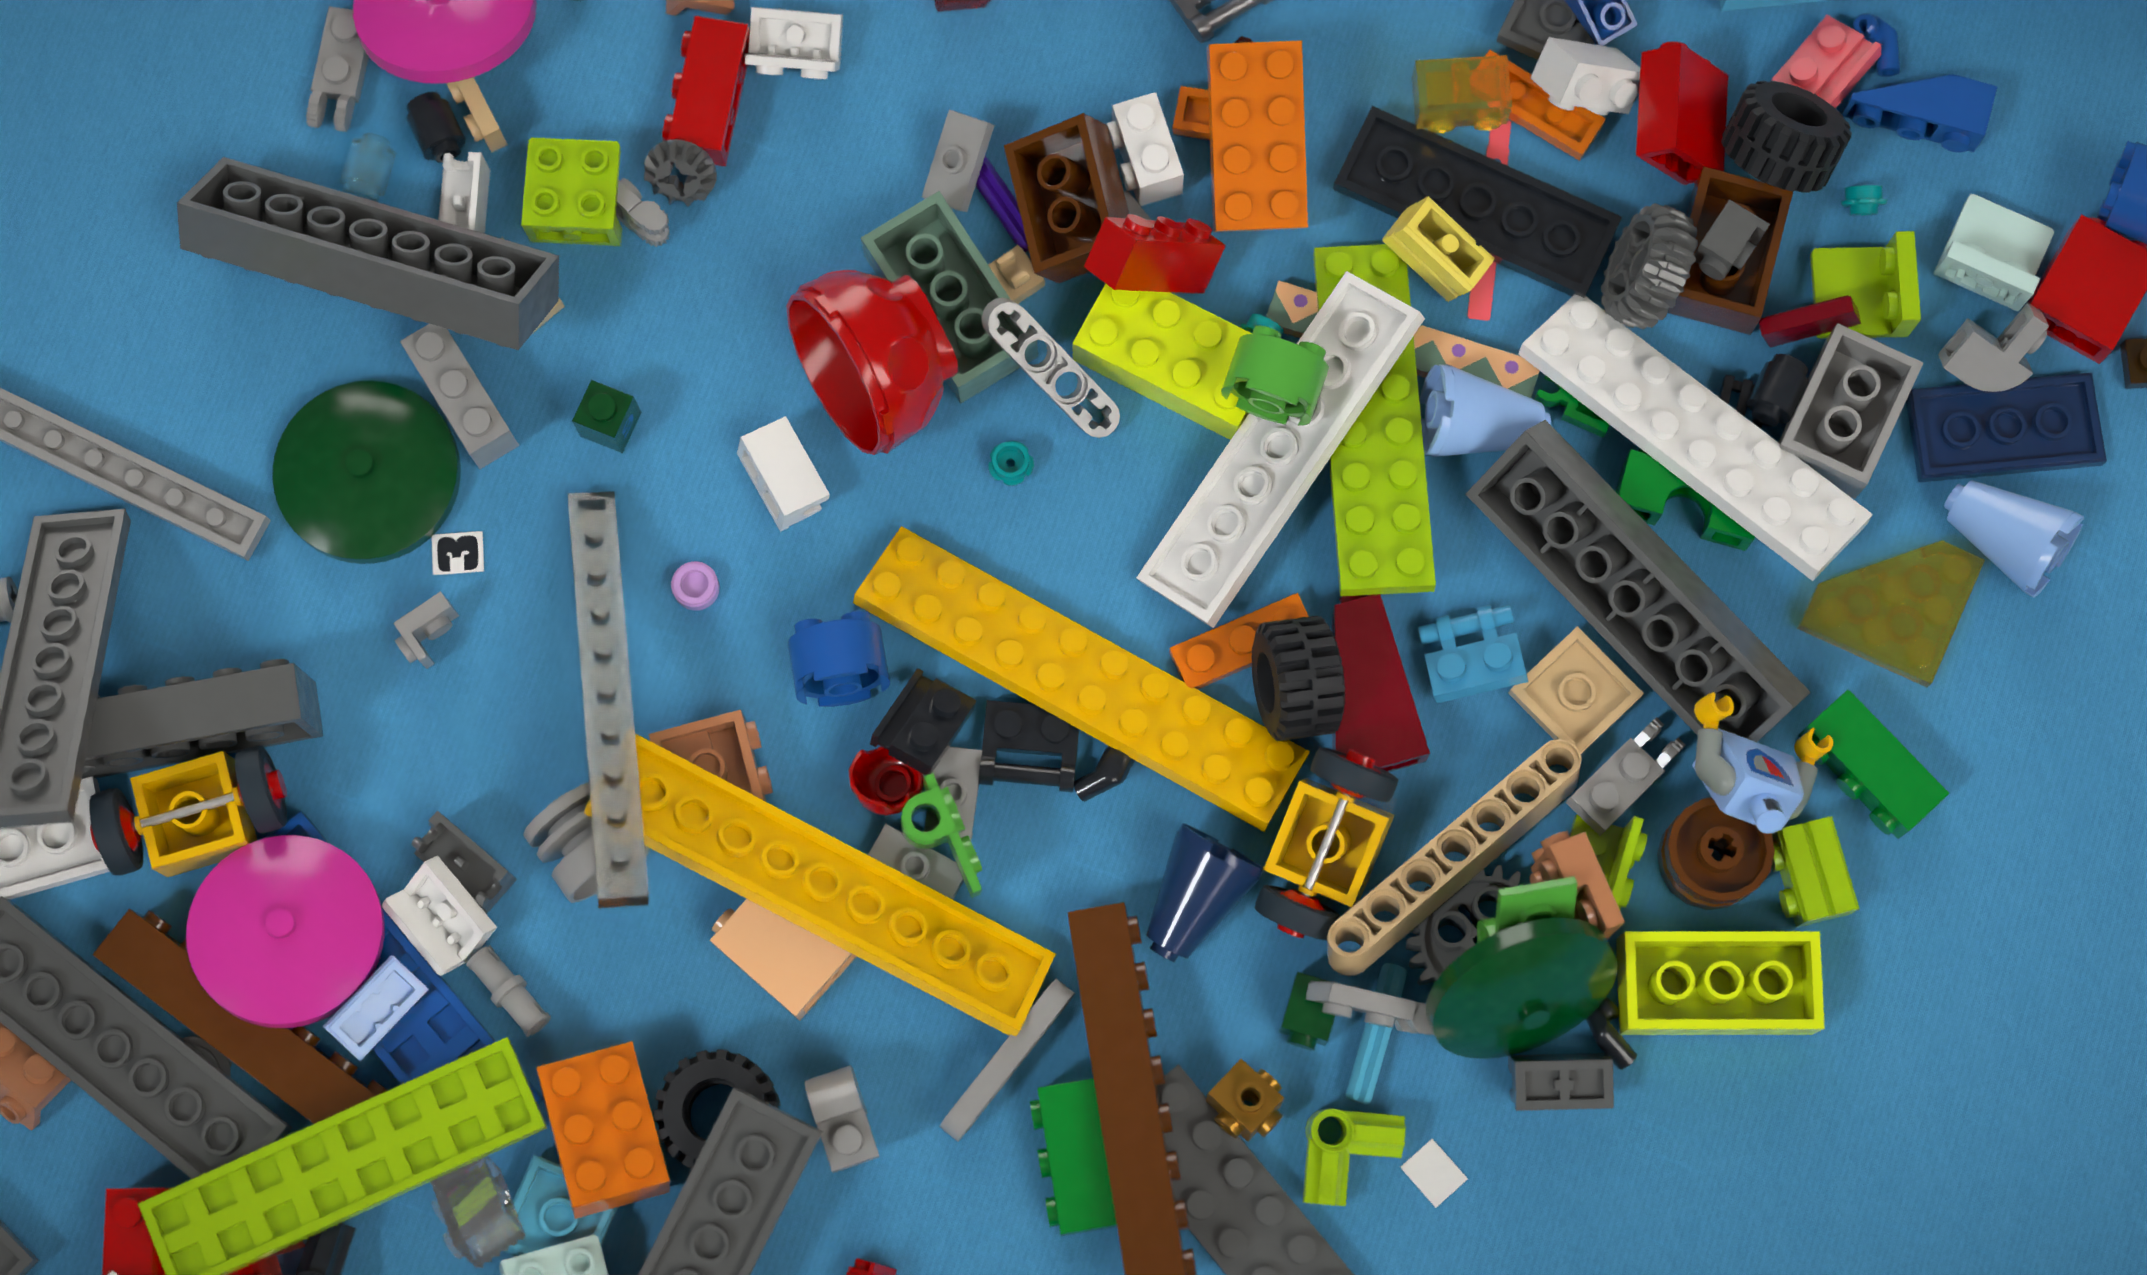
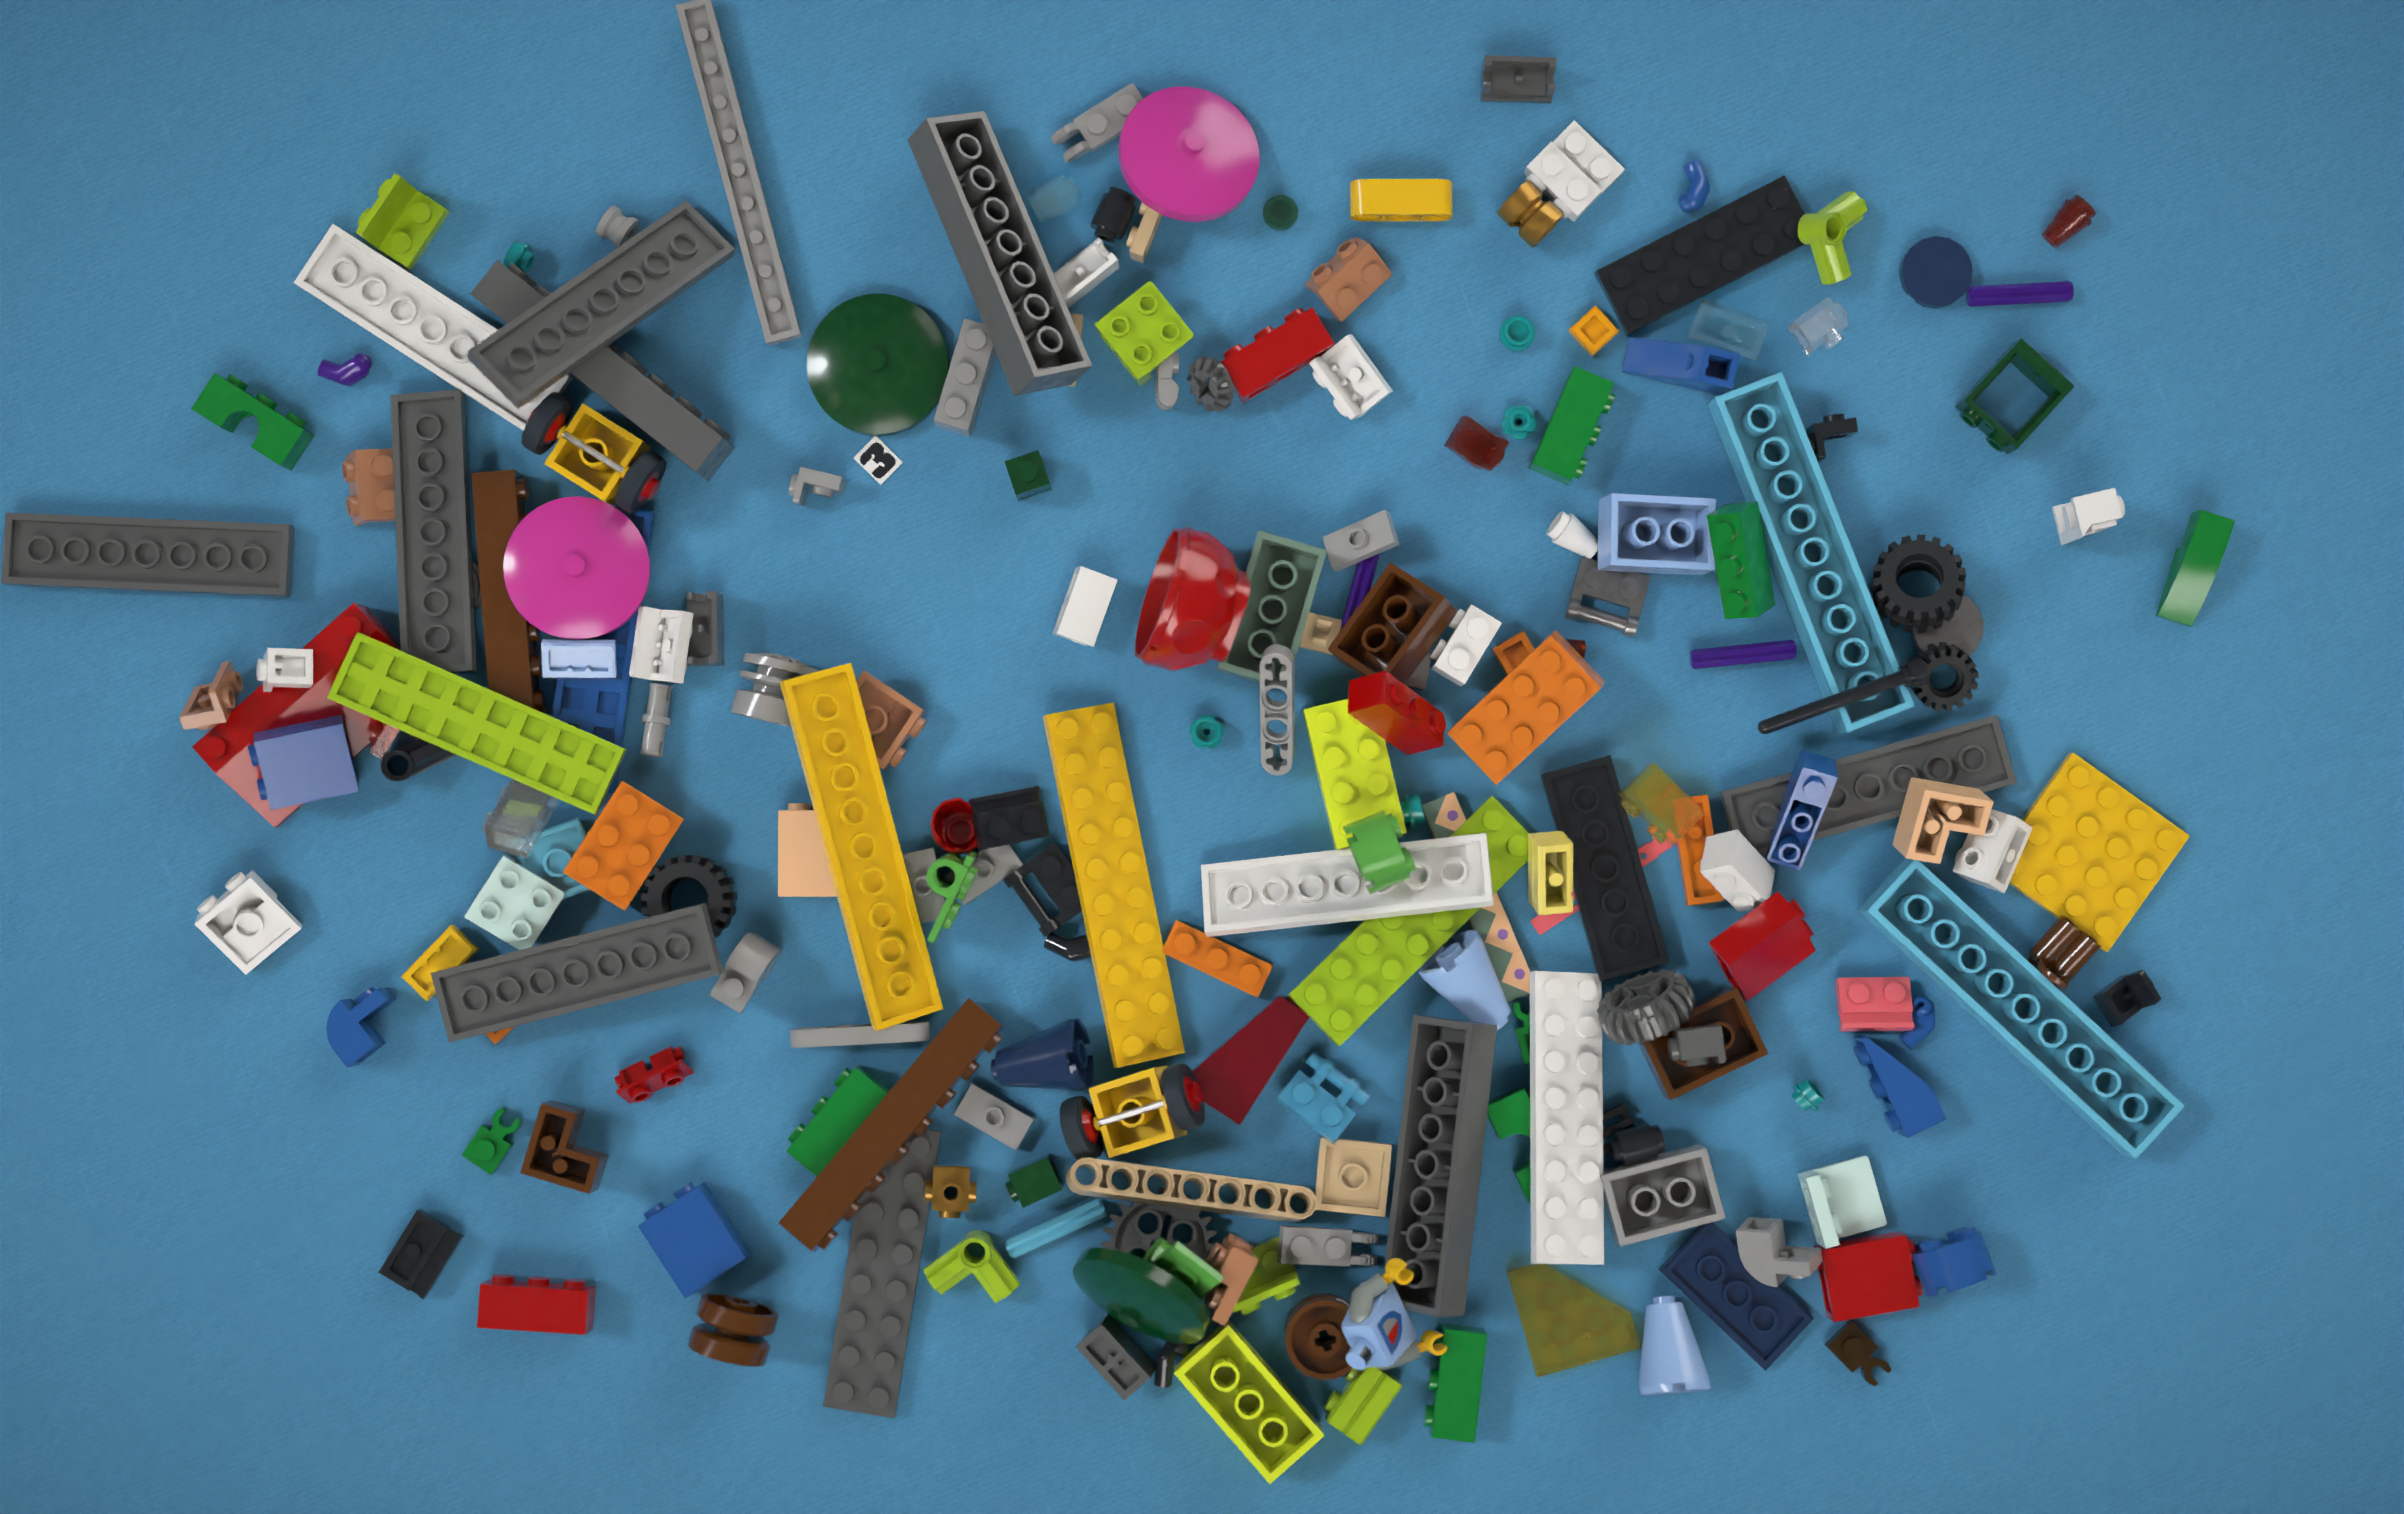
camera: 50 degrees right, 10 degrees up
clear smoke plate [568,491,649,908] -> none
lavender tile [671,562,720,611] -> none
blue brick [788,611,890,707] -> none
black tyre [1252,616,1345,741] -> none
light grey hinge [1306,981,1434,1035] -> none
white sticker [1400,1139,1468,1208] -> none
black tyre [1721,81,1852,193] -> none
dark red tile [1759,295,1861,348] -> none
lime bracket [1810,231,1921,339] -> none
none -> light grey plate [954,1083,1034,1150]

